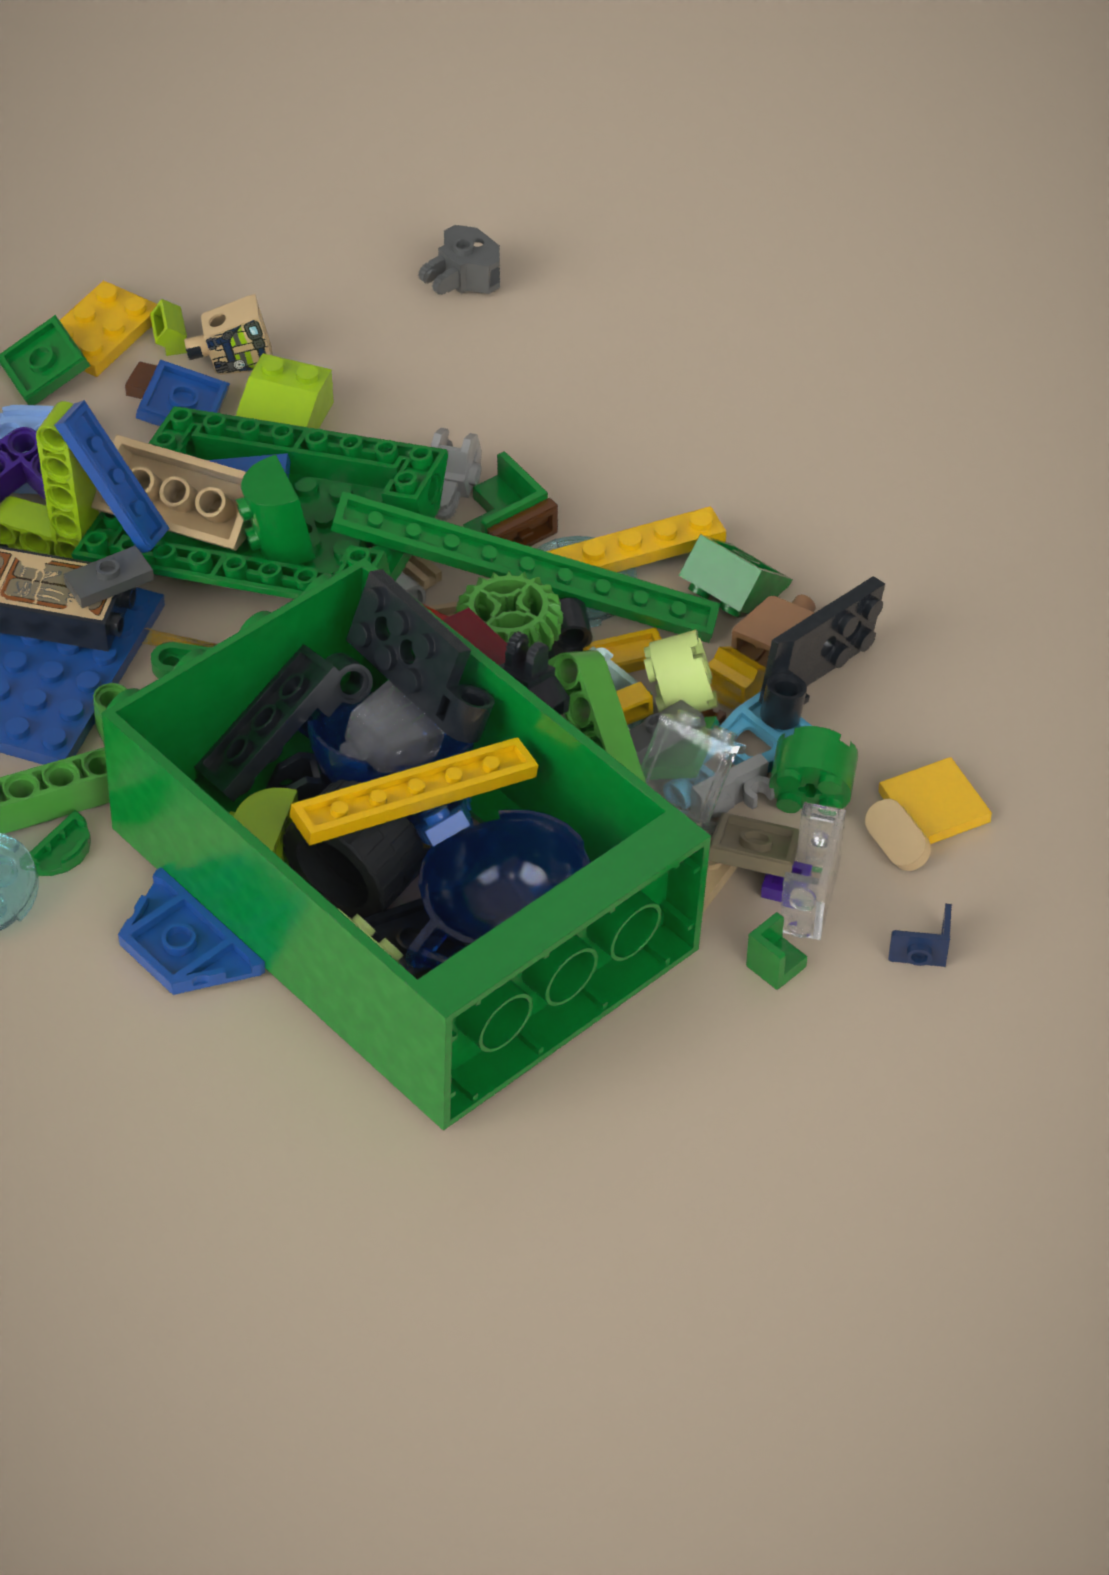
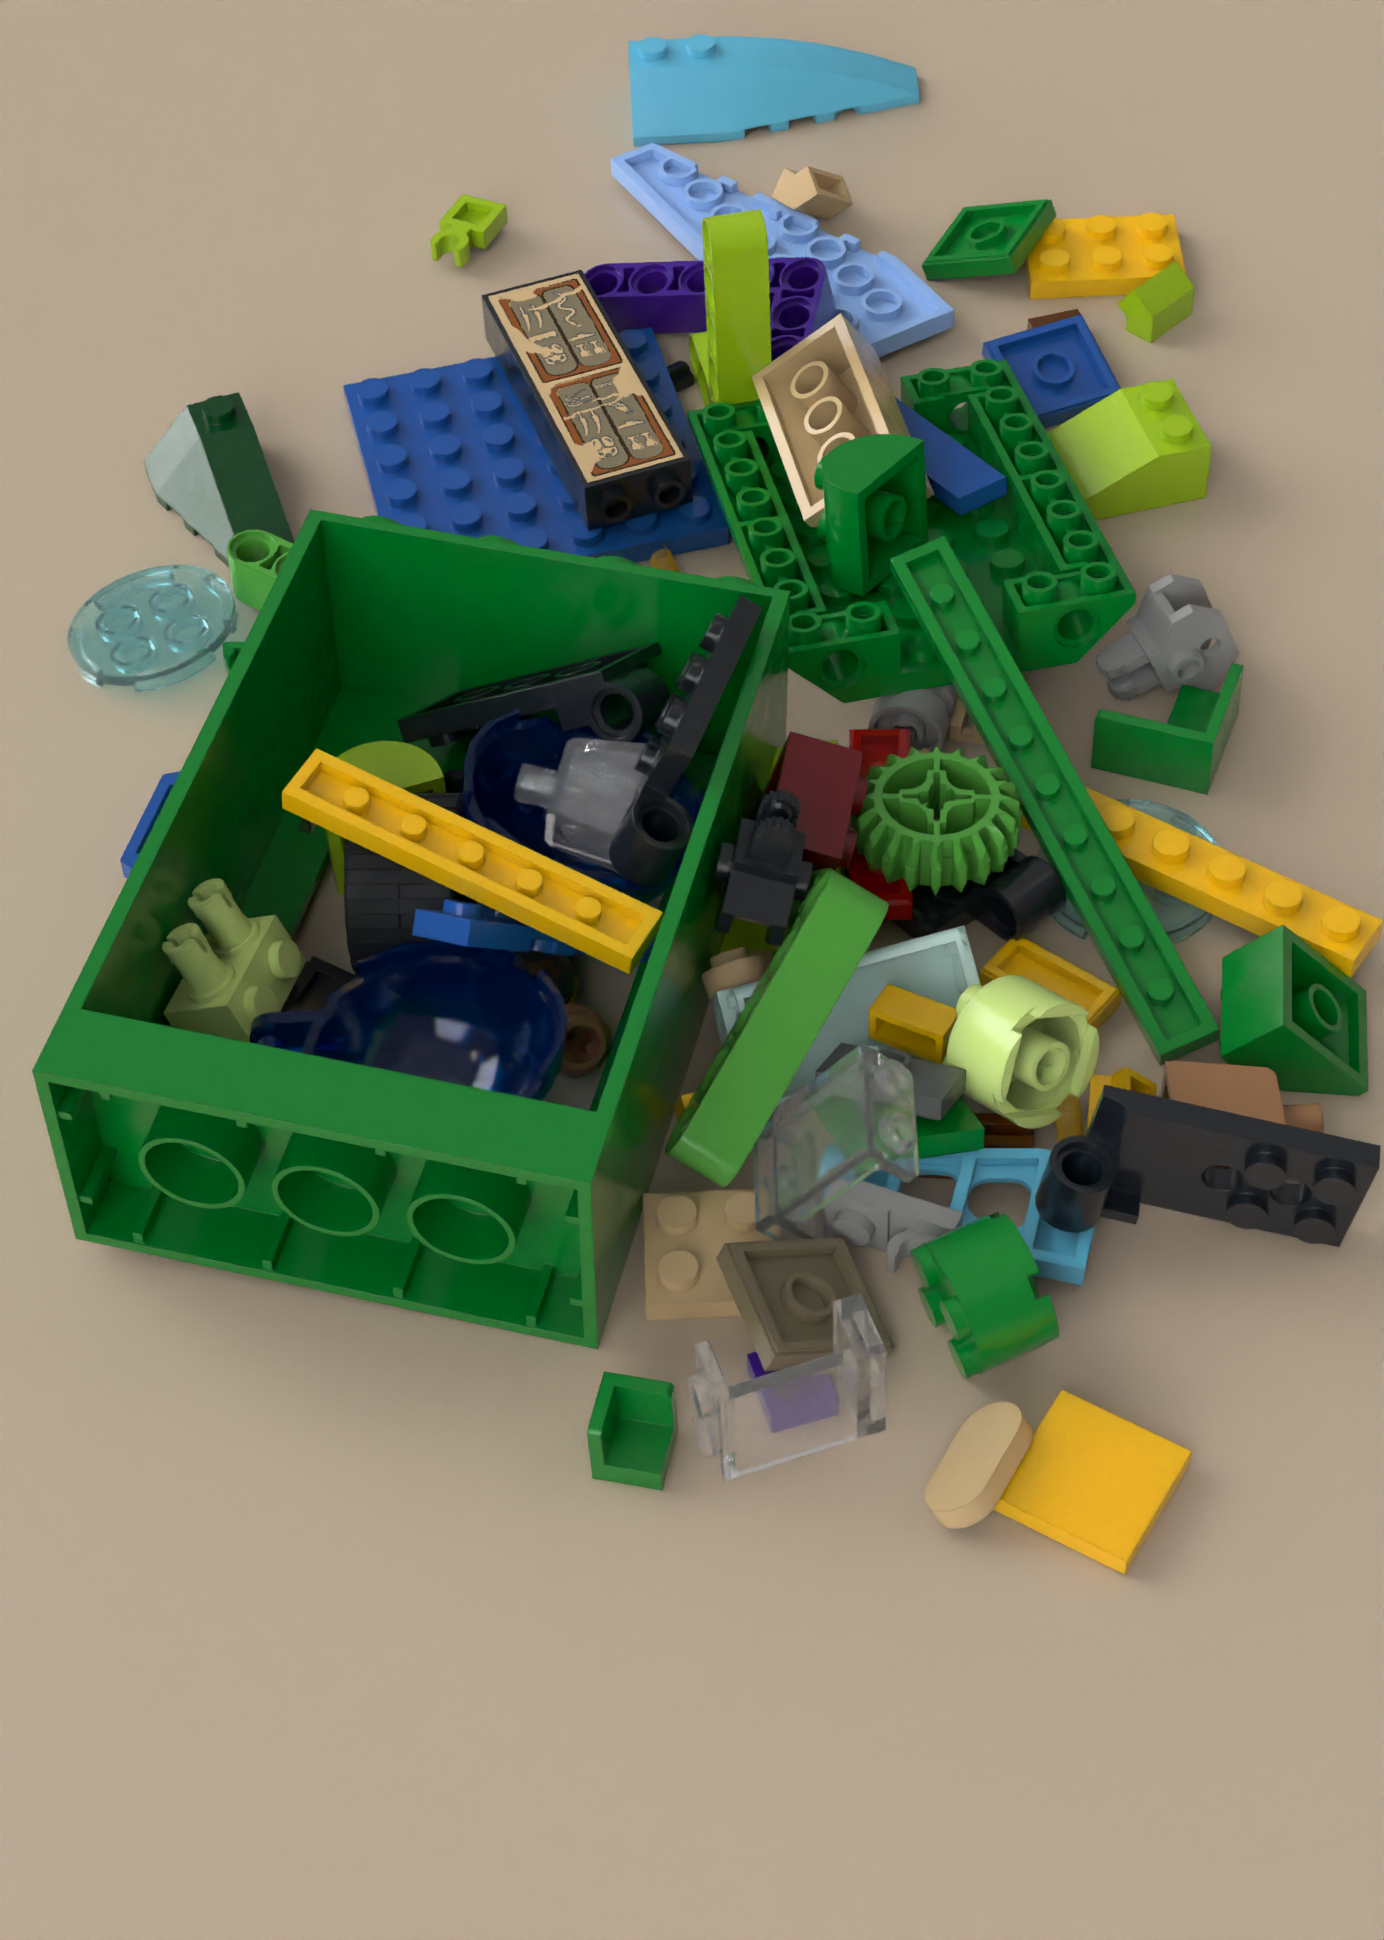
camera: 60 degrees right, 0 degrees up
blue tile [54,400,170,553] -> none
dark grey plate [63,545,154,608] -> none
torso [184,294,273,375] -> none
reddish brown tile [487,497,558,547] -> none
dark blue bracket [888,903,952,967] -> none

